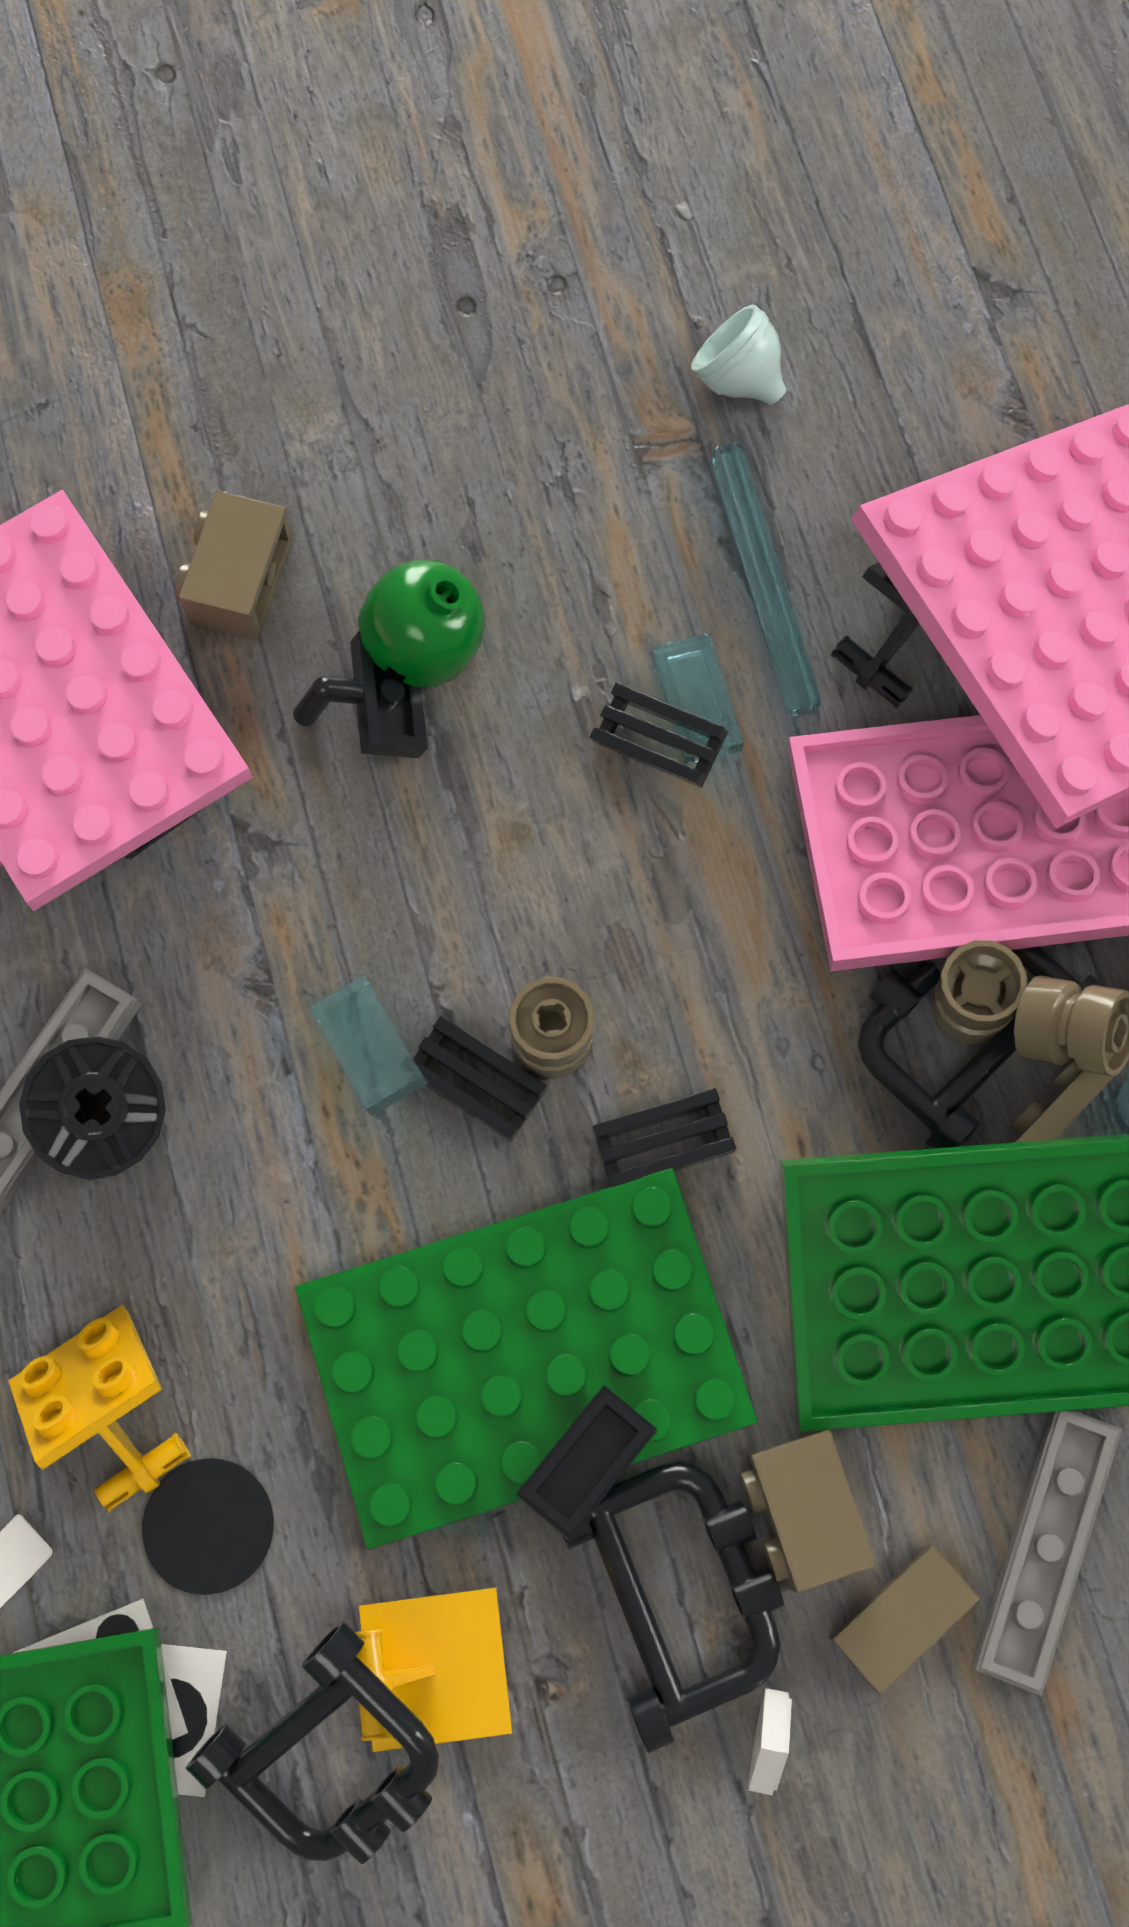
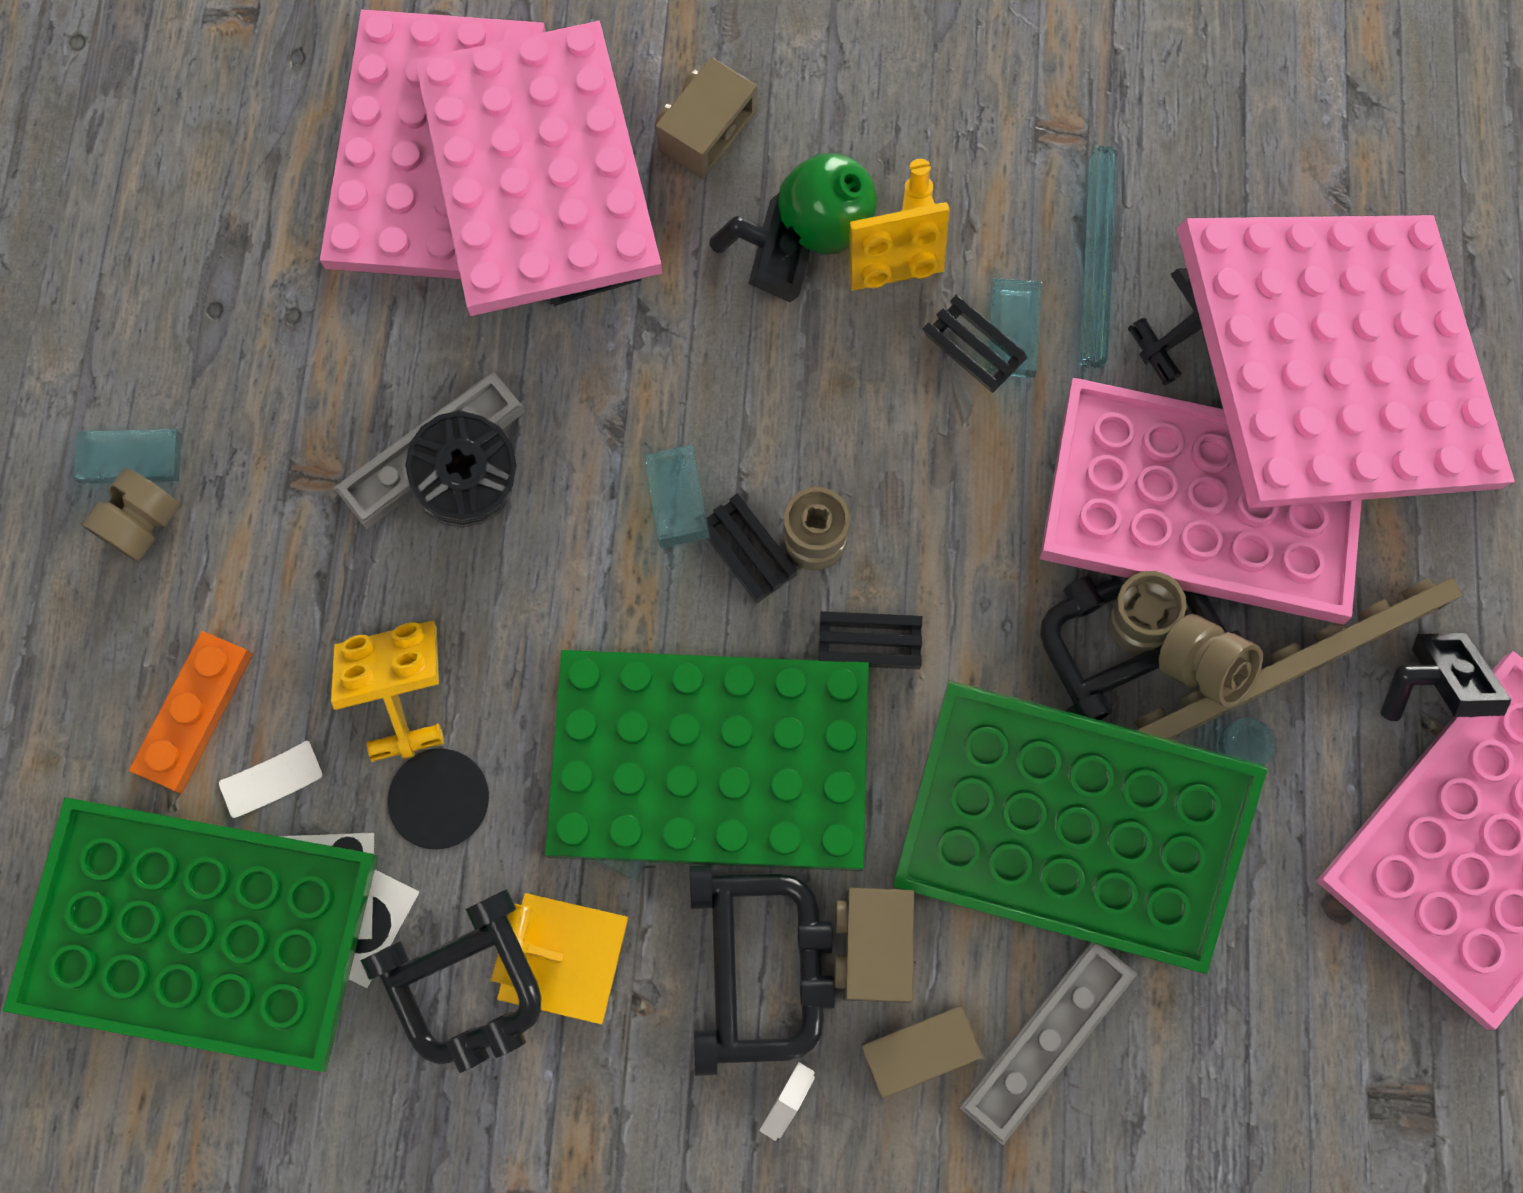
camera: 20 degrees right, 0 degrees up
black tile [516,1385,658,1541] -> none
light aqua helmet [691,304,786,405] -> none
none -> yellow plate [849,159,950,291]

